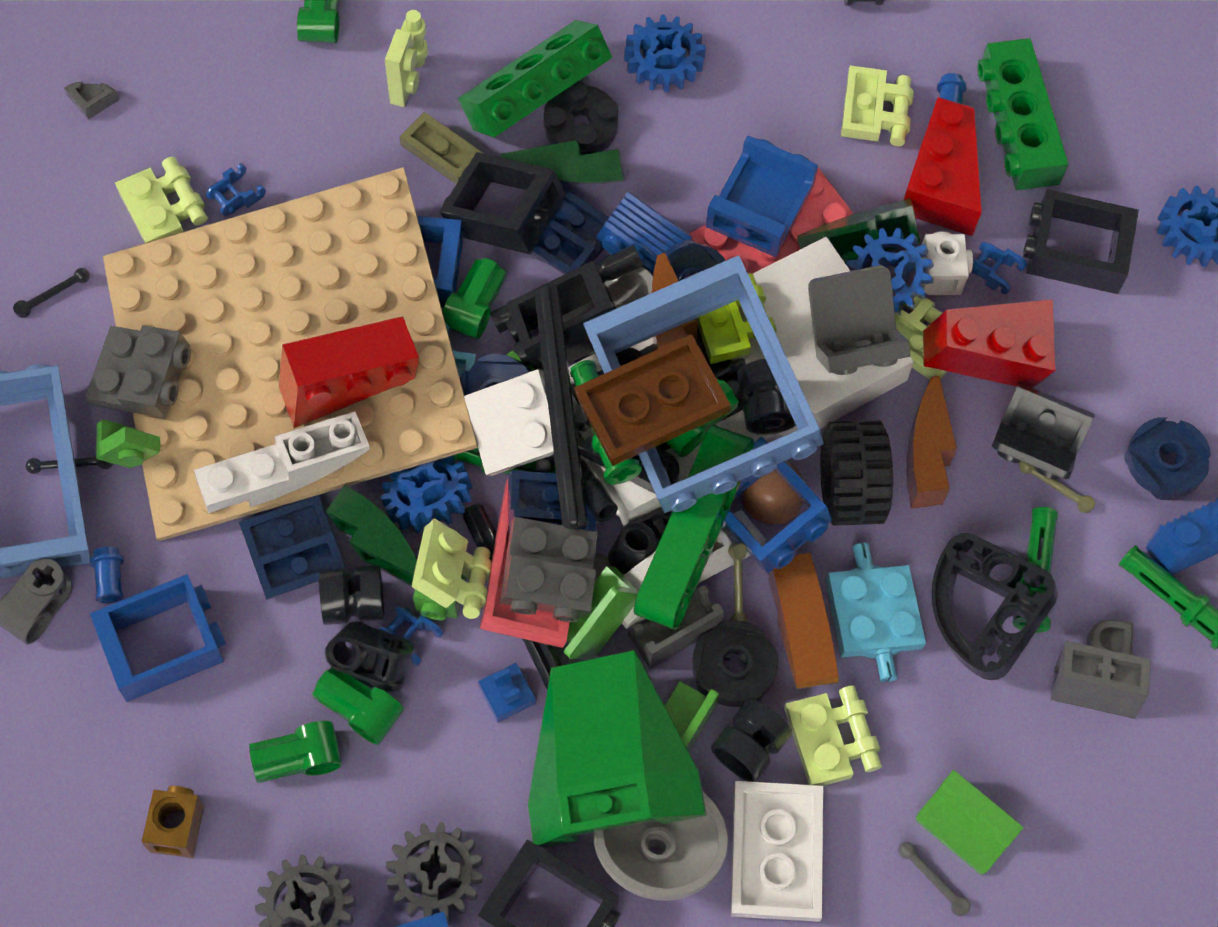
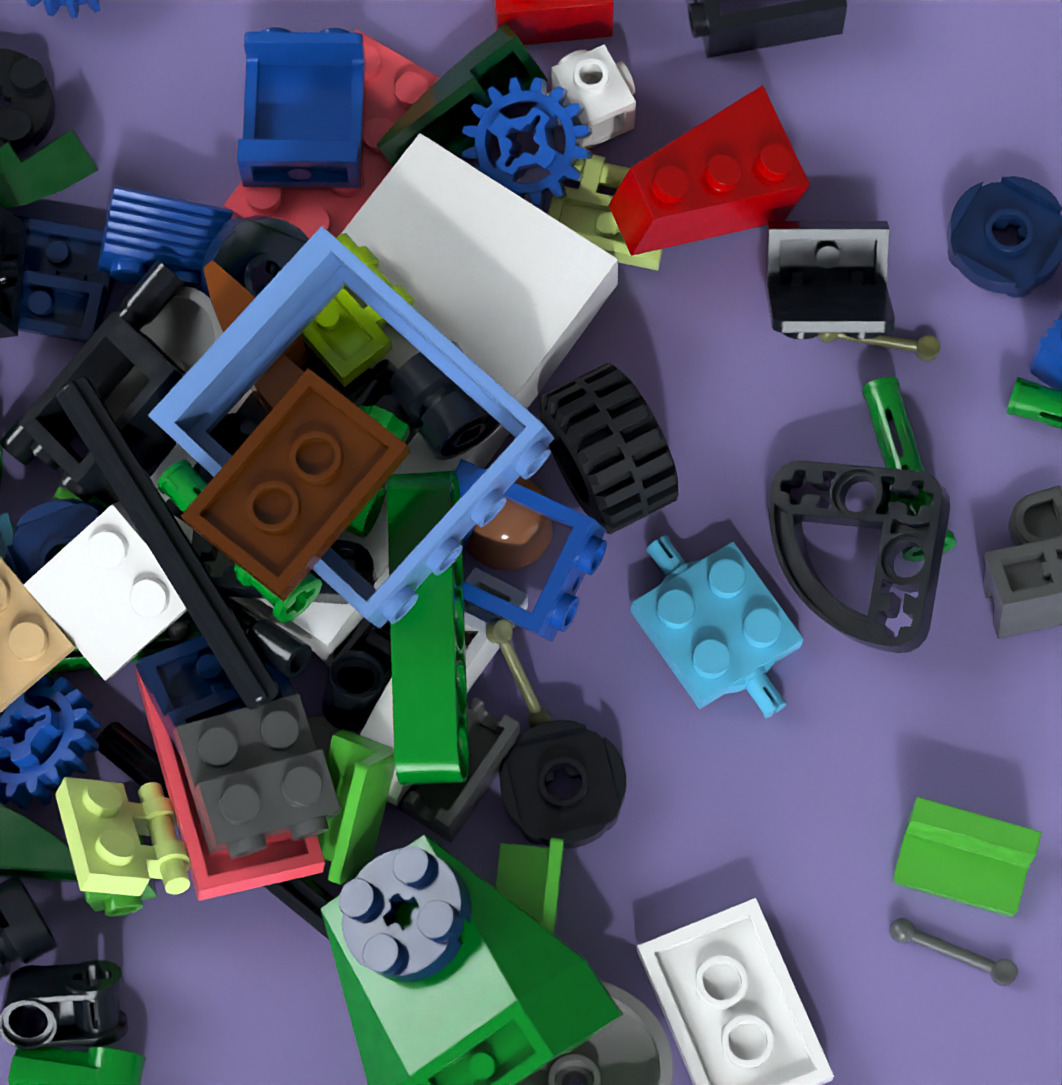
camera: 20 degrees left, 5 degrees up
blue piece [378,606,444,666] -> none
blue tile [478,663,536,723] -> none
black wheel [711,699,792,782] -> none
dark orange slope [768,553,839,689] -> none
yellowish green plate [784,685,882,786] -> none
dark grey bracket [808,265,910,375] -> none
dark orange slope [907,376,957,509] -> none
blue piece [972,242,1027,294] -> none
none -> plate [338,846,472,982]

